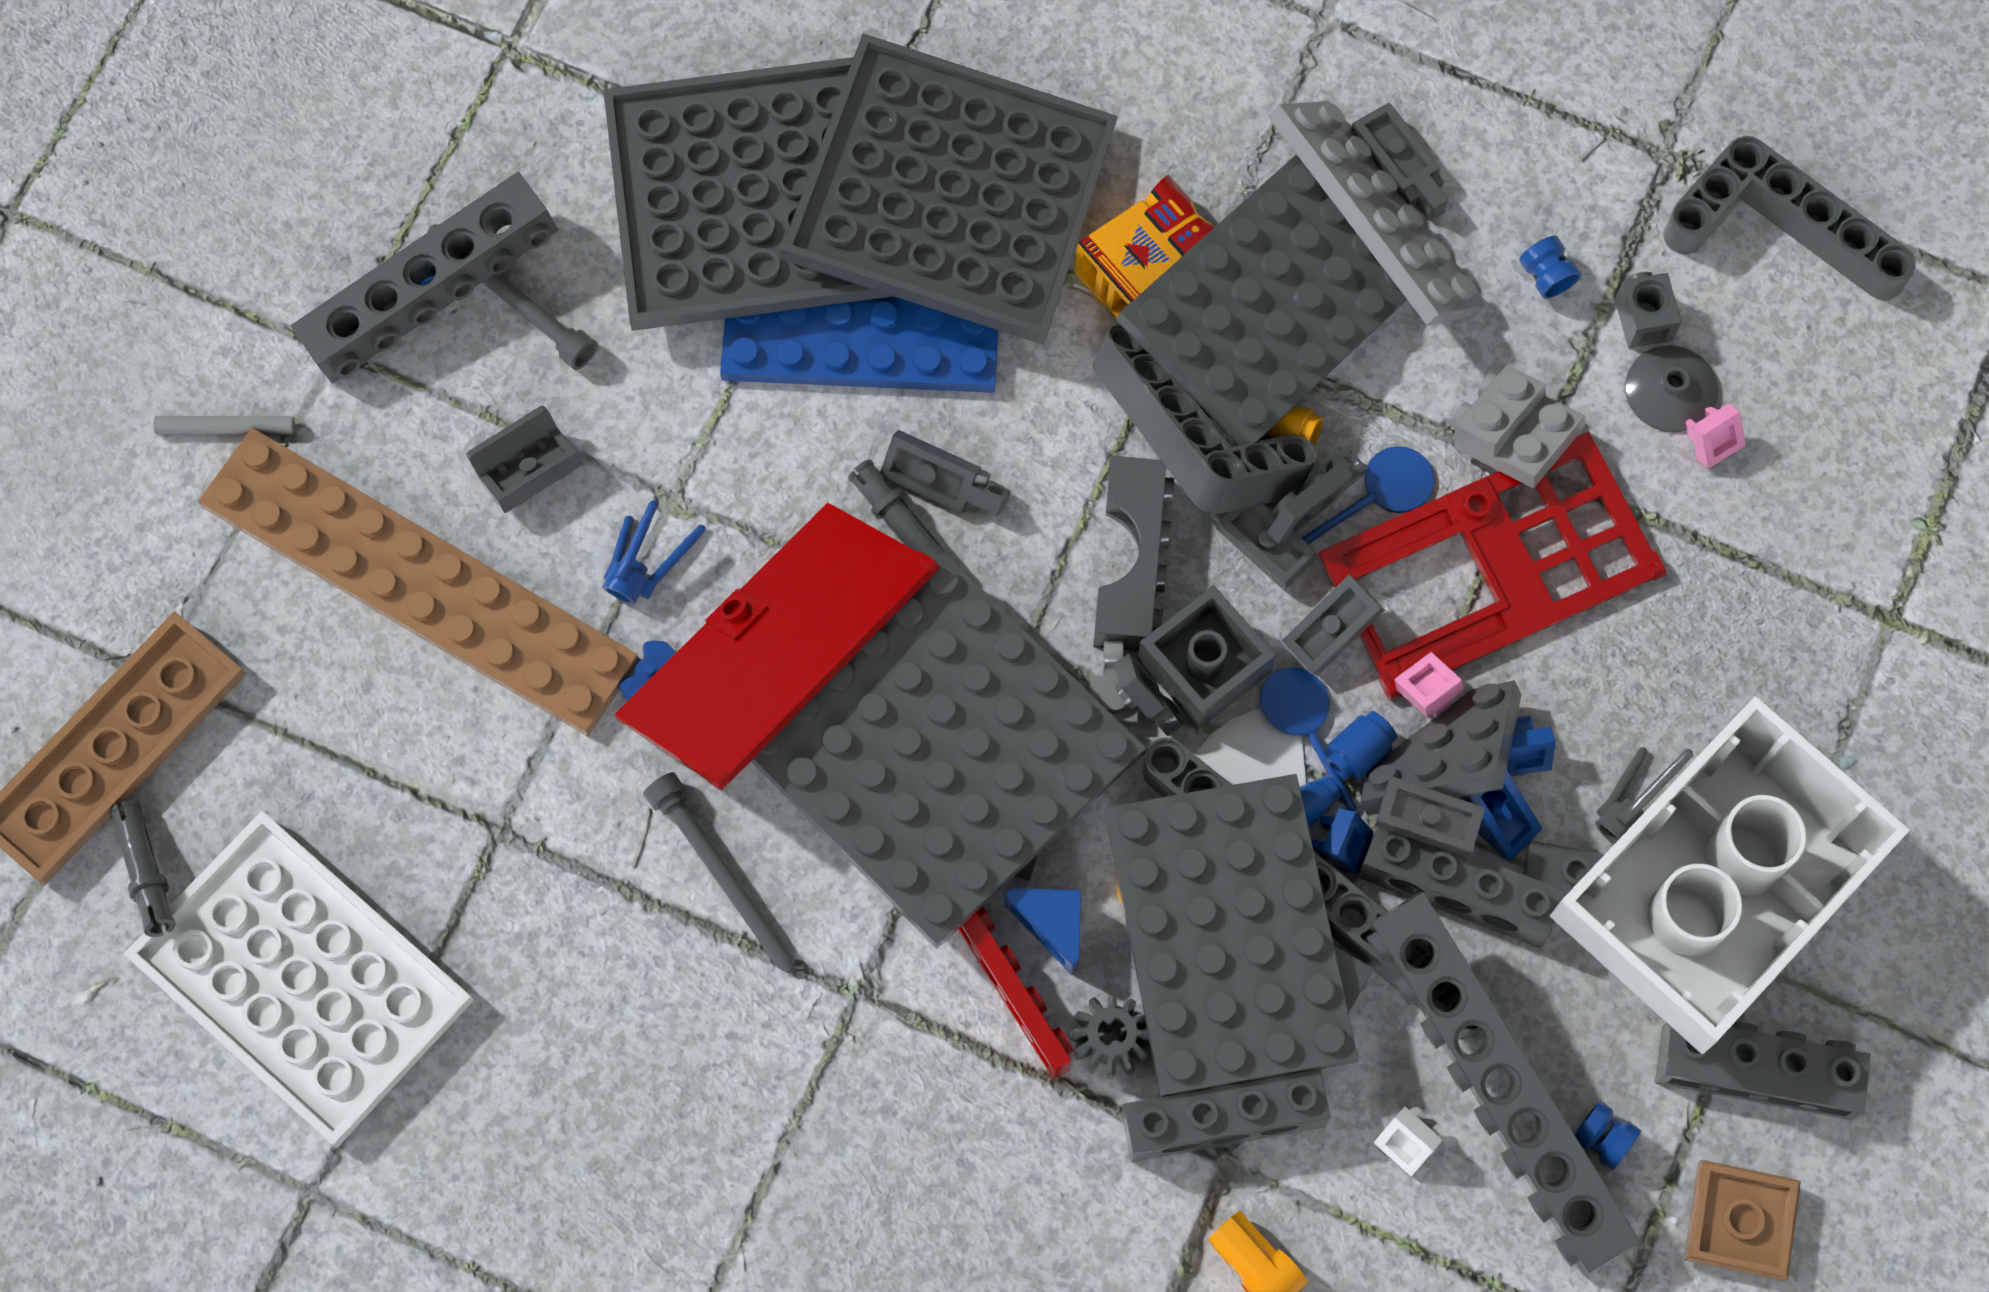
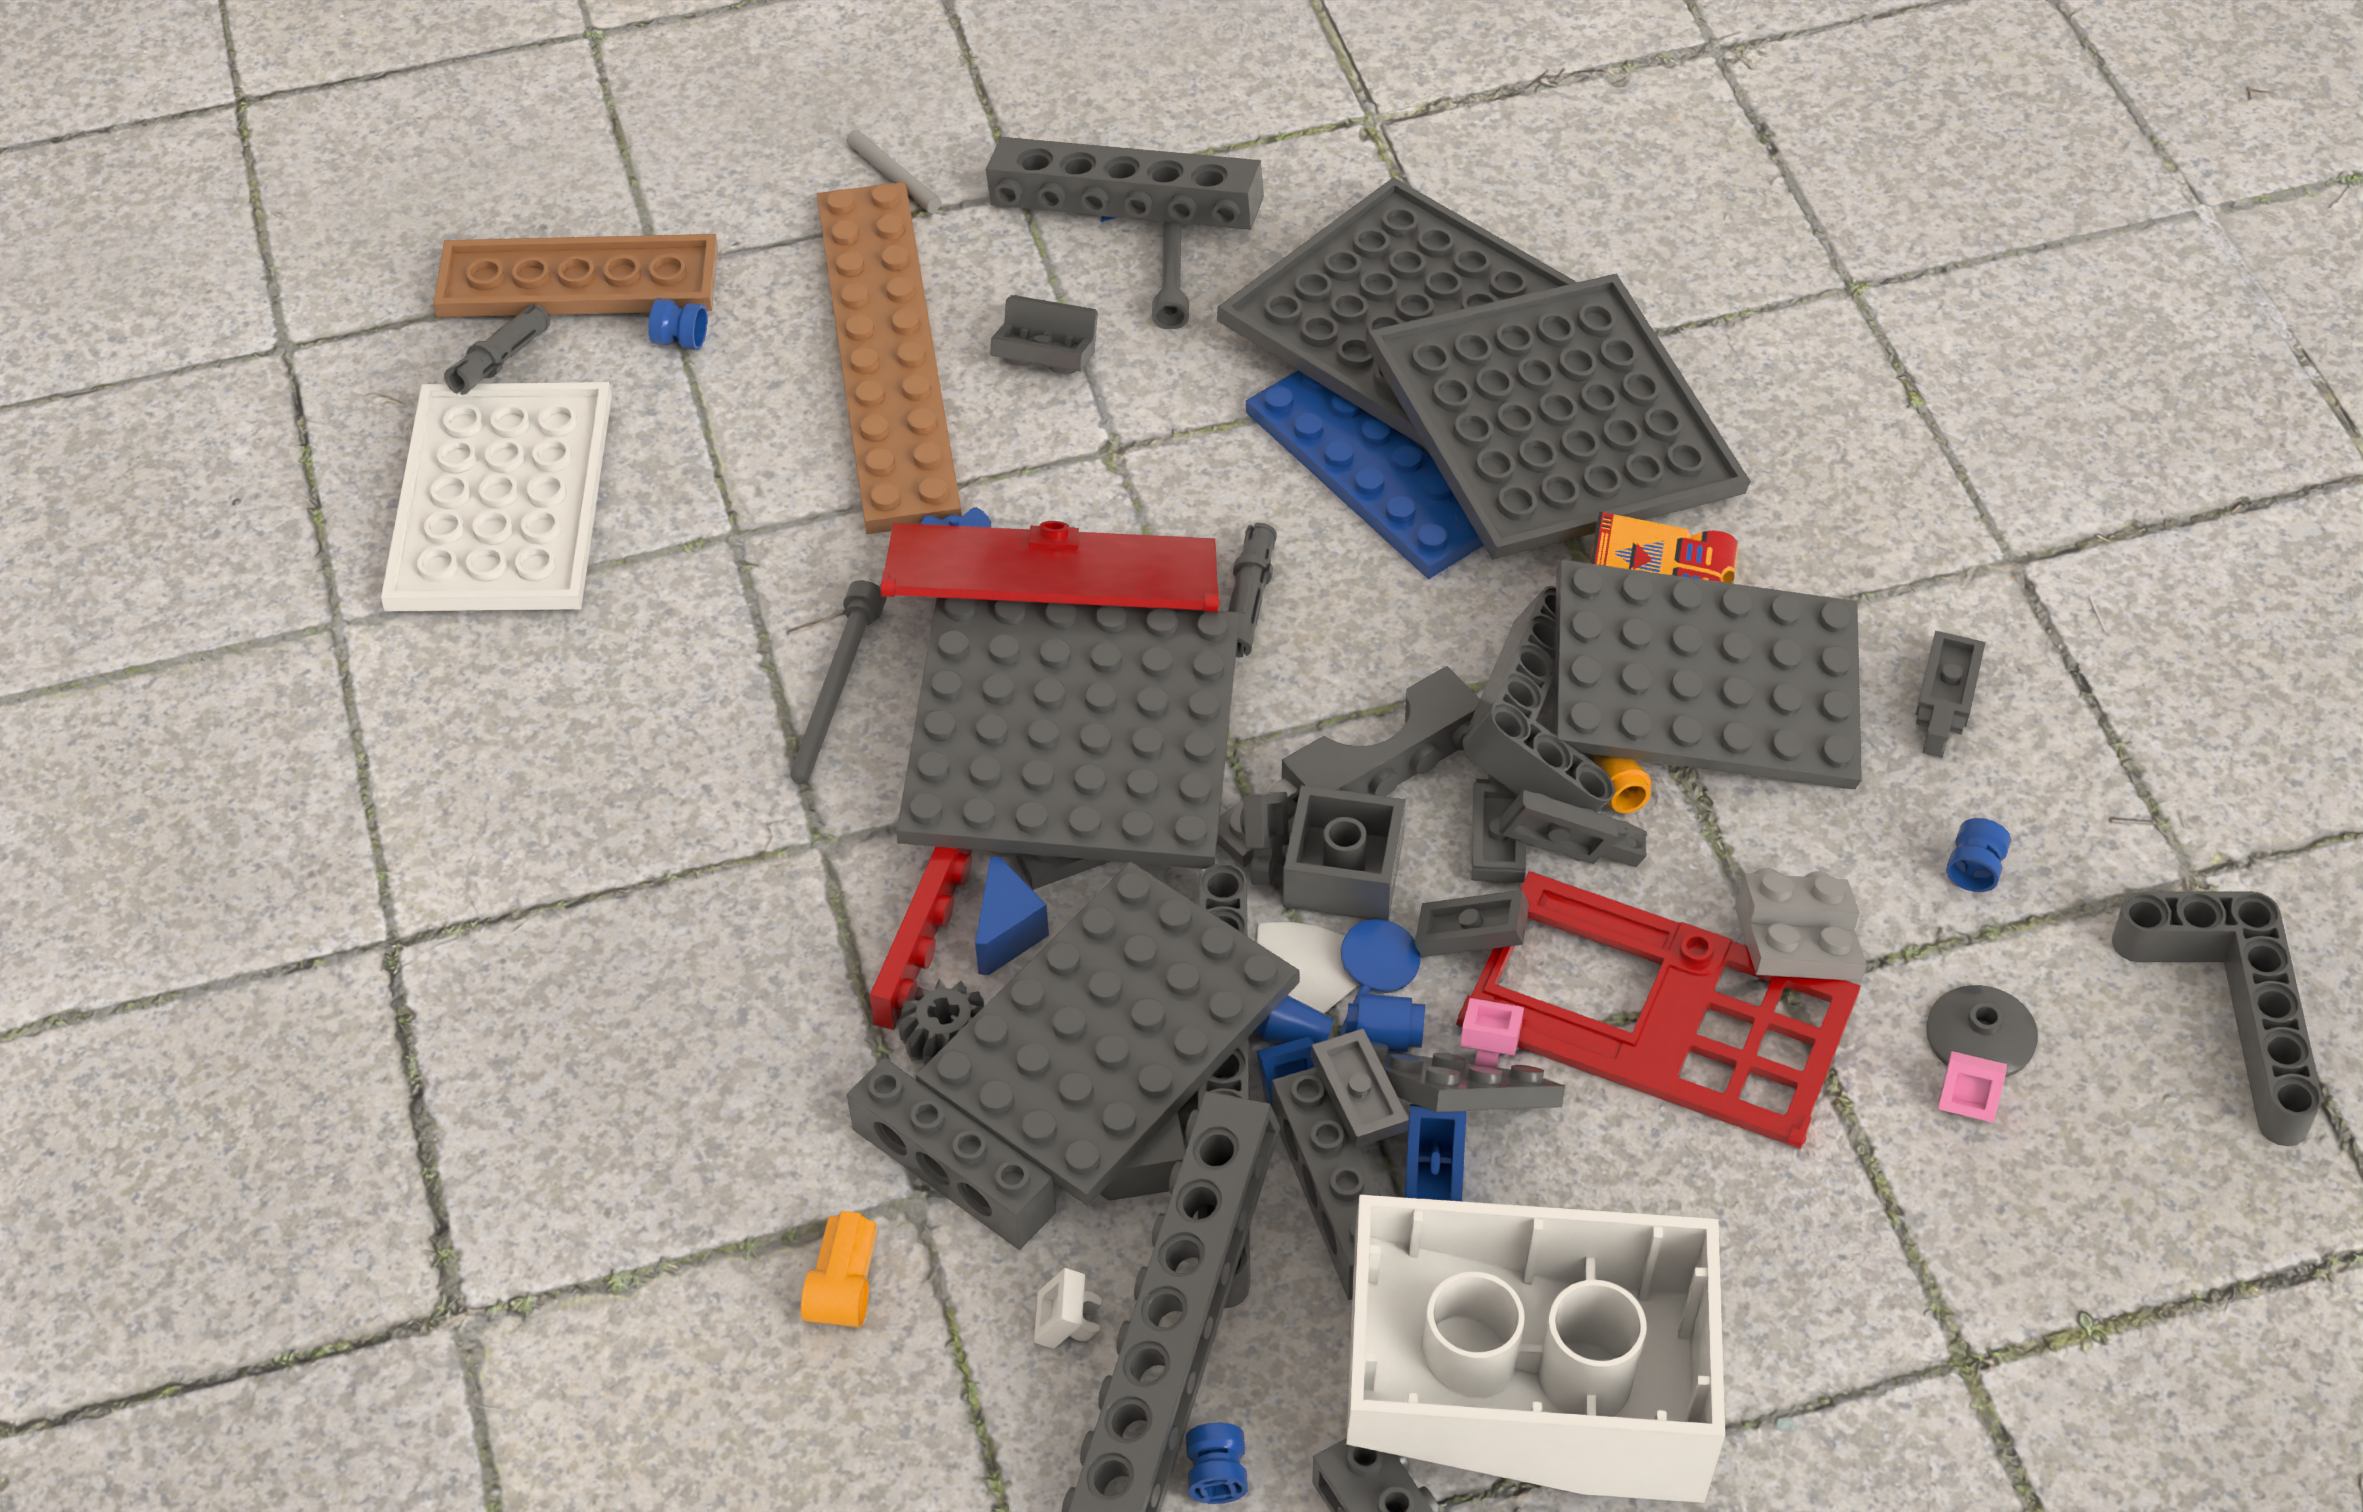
camera: 50 degrees right, 20 degrees down
blue plant [602,500,706,604] -> none
dark grey hinge [880,430,1011,516] -> none
light grey plate [1269,101,1485,326] -> none
blue piece [1302,446,1434,544] -> none
blue tile [1507,715,1556,776] -> none
dark grey brick [1615,272,1682,349] -> none
none -> blue wheel [648,298,708,350]

